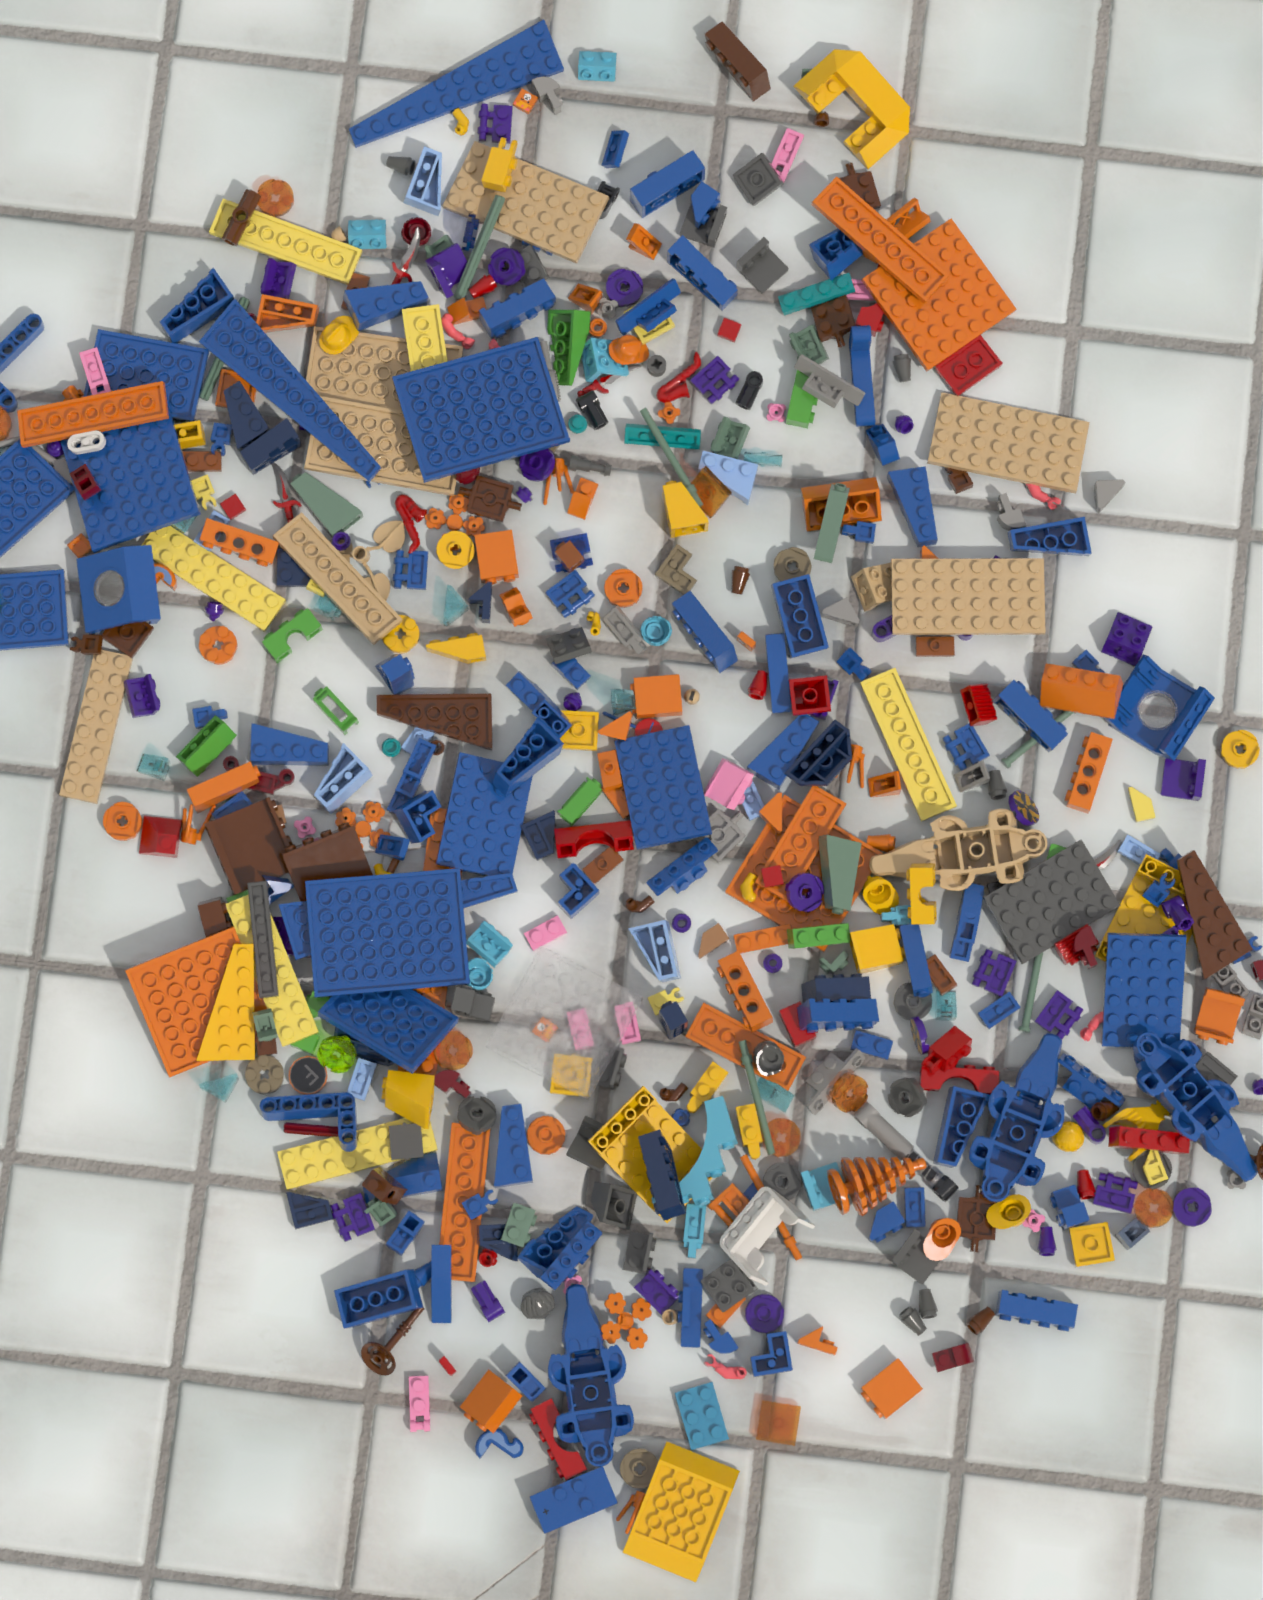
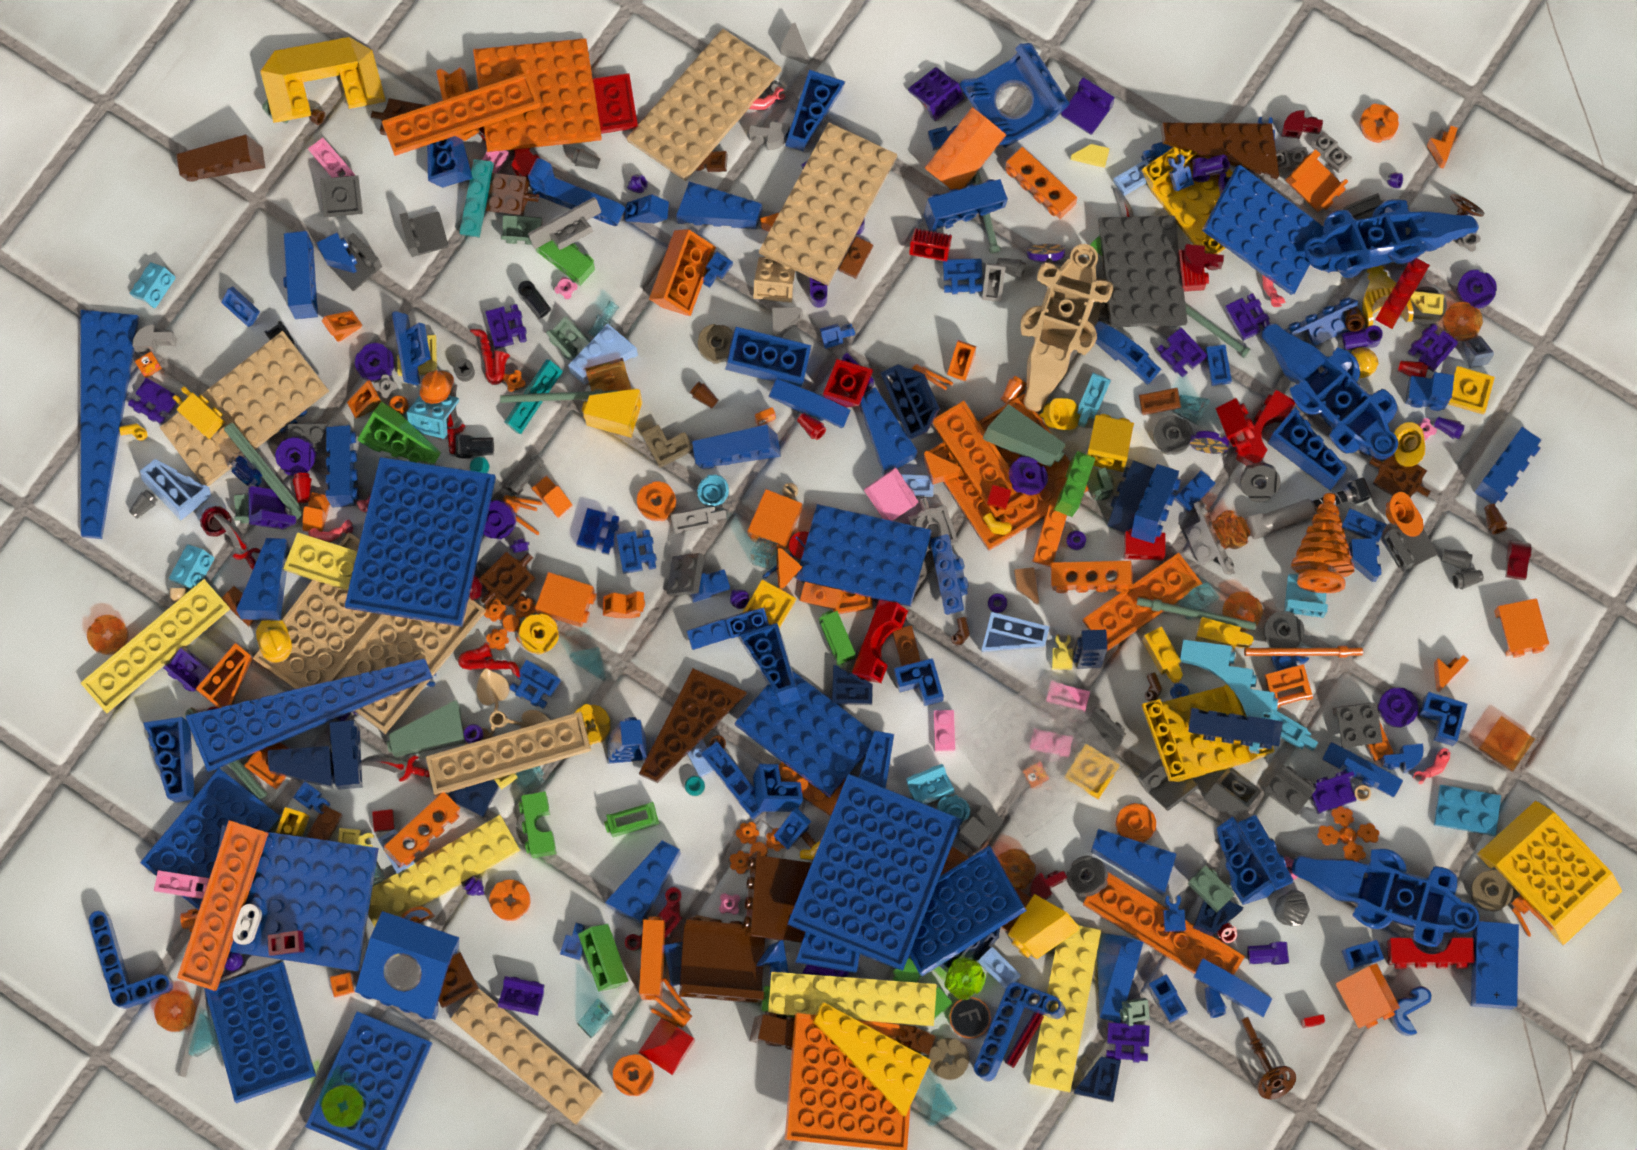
camera: 60 degrees left, 5 degrees down
reddish brown plate [70,634,103,655] -> none
reddish brown piece [222,189,261,247] -> none
dark grey tile [247,881,279,999] -> none
sand green bracket [252,1008,278,1041] -> none
light blue wedge [314,743,373,814] -> none
blue brick [334,1269,423,1329] -> none
reddish brown torso [362,1167,408,1205] -> none
dark grey piece [389,1122,424,1161] -> none
bright pink plate [409,1376,430,1432] -> none
yellow slope [426,633,487,664] -> none
dark blue slope [468,582,492,623] -> none
dark orange brick [555,540,584,573] -> none
yellow arm [587,611,601,636] -> none
blue wedge [667,235,738,311] -> none
red tile [717,318,742,343] -> none
white windscreen [720,1187,815,1286] -> none
dark grey hair [753,1041,784,1076] -> none
sand green slope [813,483,850,563] -> none
light yellow plate [860,668,957,822] -> none
blue brick [900,924,933,997] -> none
yellow arch [906,863,937,924] -> none
yellow plate [1221,730,1260,769] -> none

